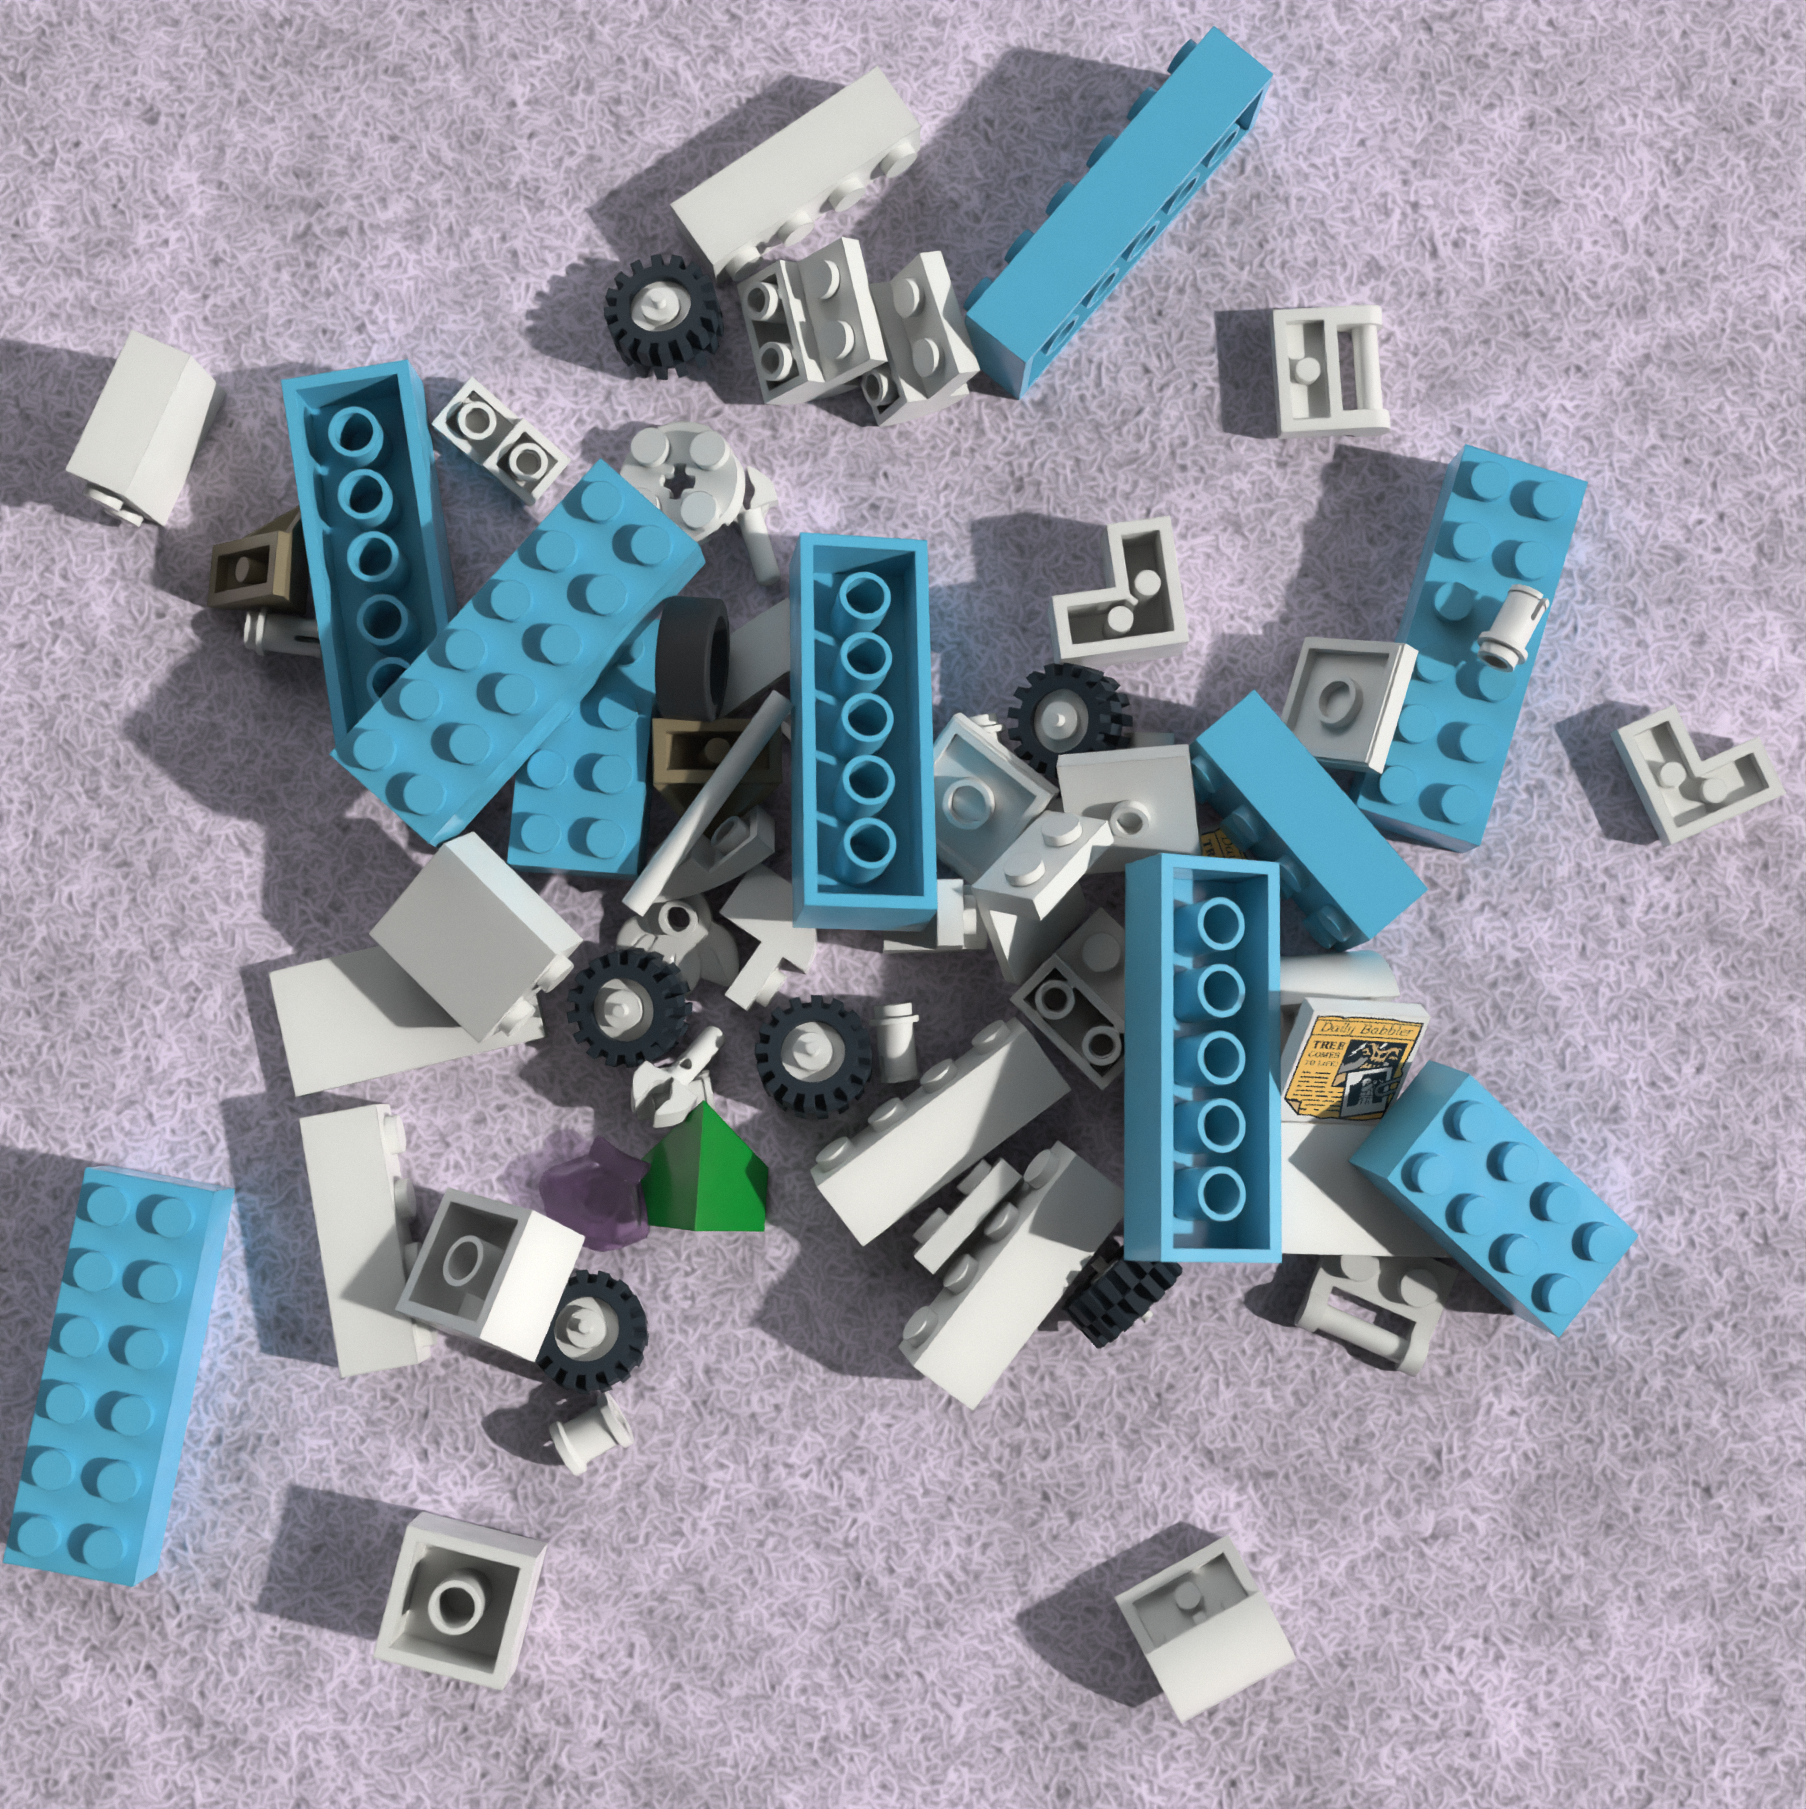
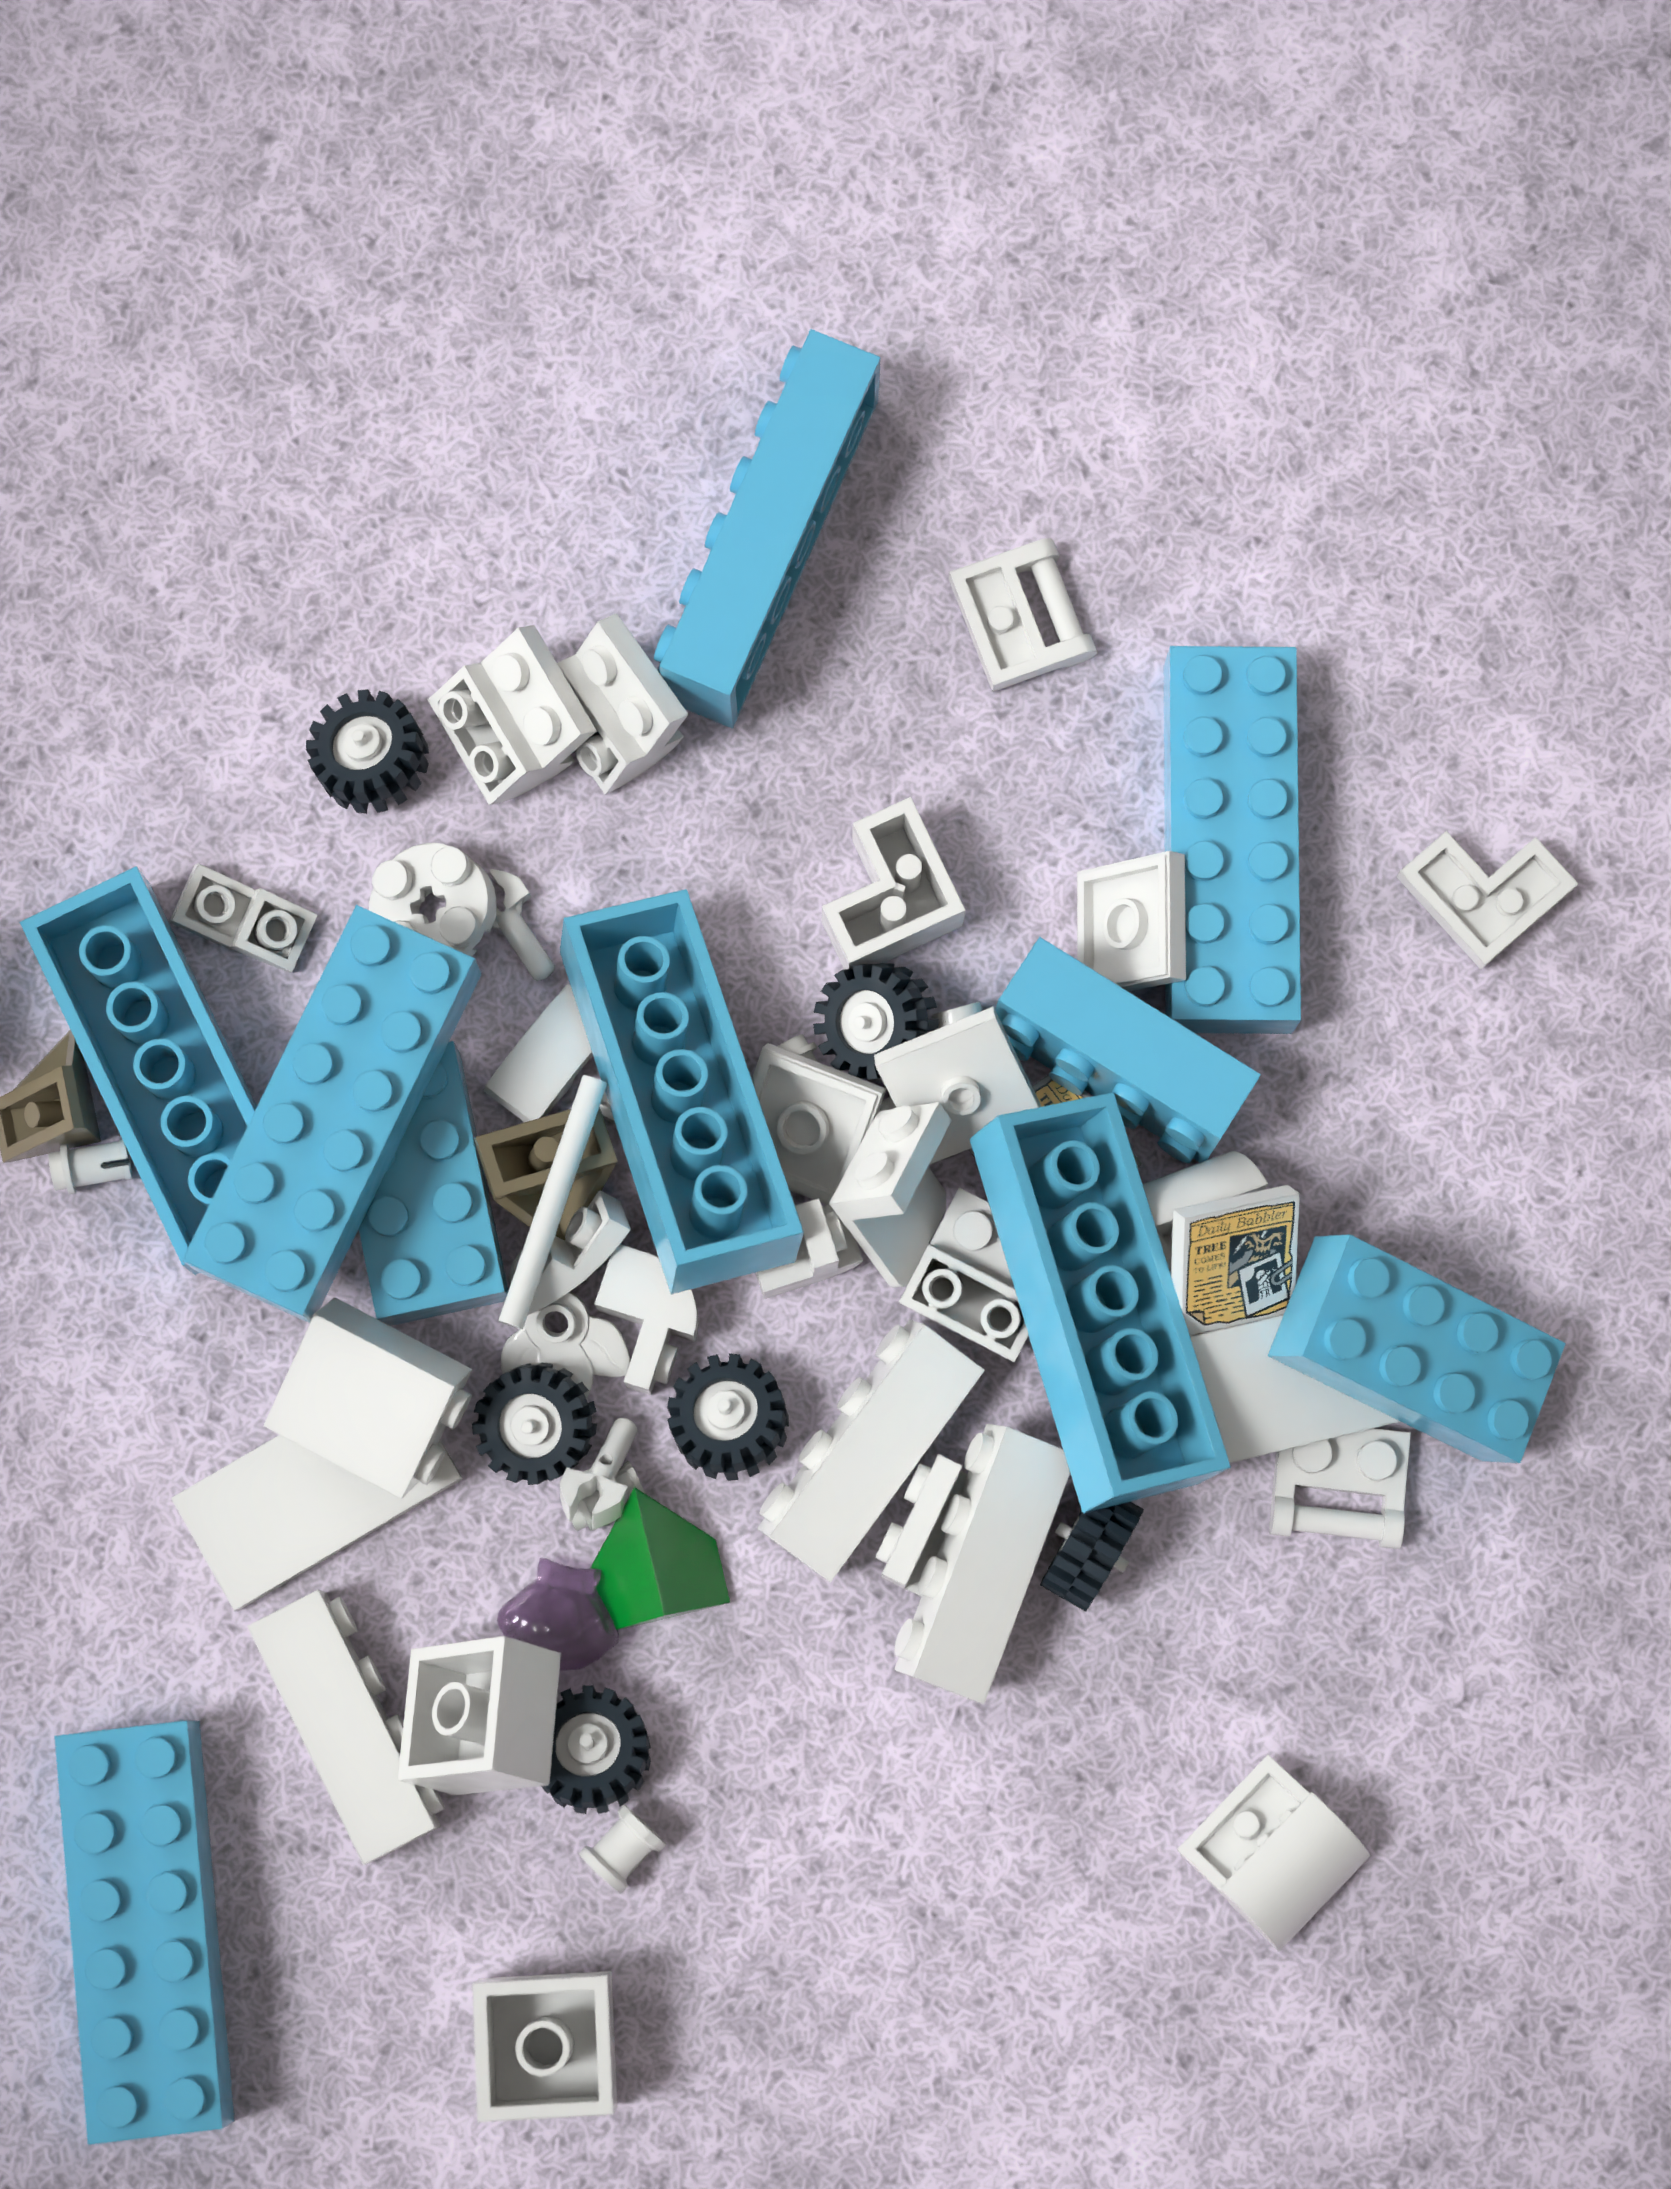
camera: 15 degrees left, 5 degrees down
black tyre [655,596,730,722] -> none
white brick [670,66,921,286] -> none
white pin [869,1002,920,1083] -> none
white pin [1477,584,1550,673] -> none

